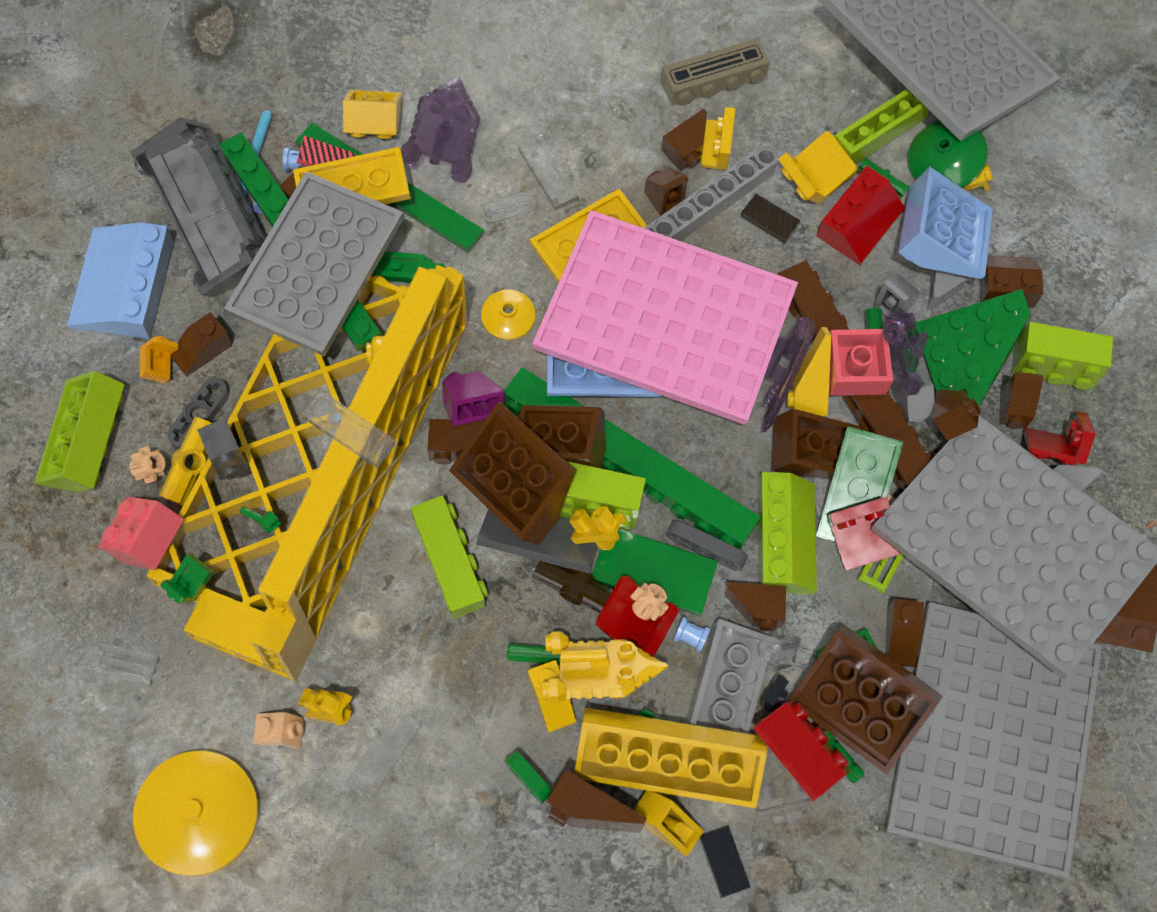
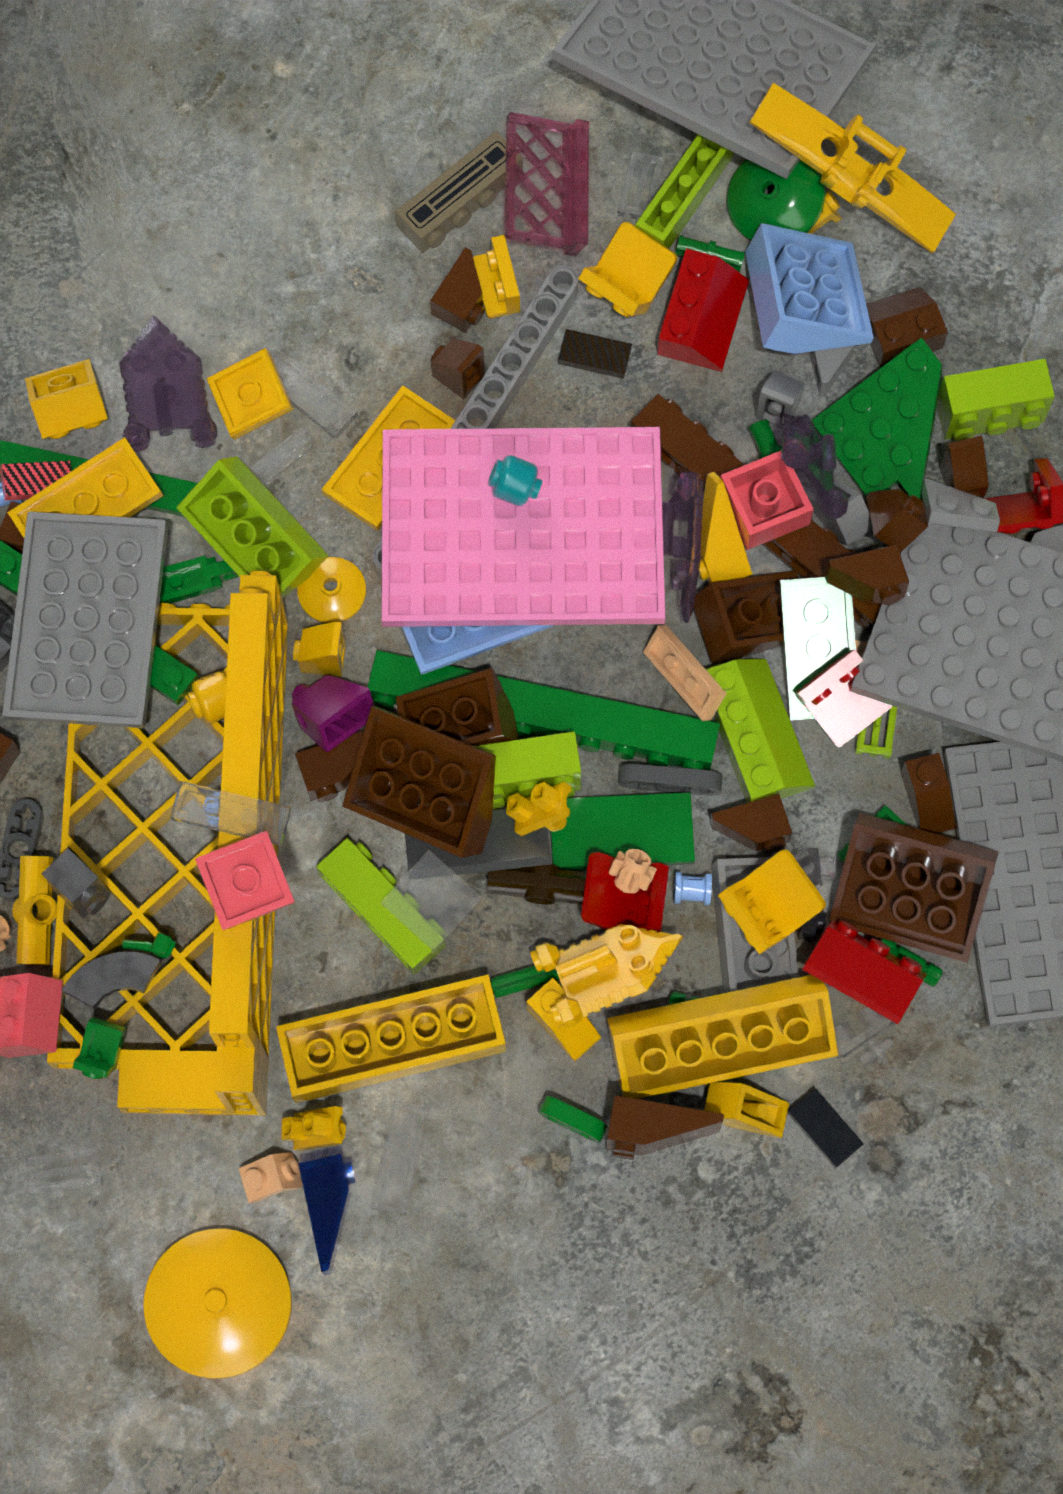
camera: 15 degrees left, 5 degrees up
none -> flat silver tile [62,952,162,1009]
none -> lime slope [176,456,329,598]
none -> coral plate [195,831,295,931]
none -> yellow tile [206,348,294,440]
none -> yellow brick [276,974,506,1104]
none -> yellow slope [293,622,346,677]
none -> clear blue slope [298,1153,356,1276]
none -> clear tile [380,850,482,952]
none -> teal head [488,455,542,506]
none -> clear pink fence [505,112,589,257]
none -> light nougat tile [643,625,727,721]
none -> yellow bracket [718,849,826,954]
none -> yellow piece [749,83,956,253]
none -> reddish brown slope [825,545,909,605]
none -> light grey wing [921,479,1000,532]

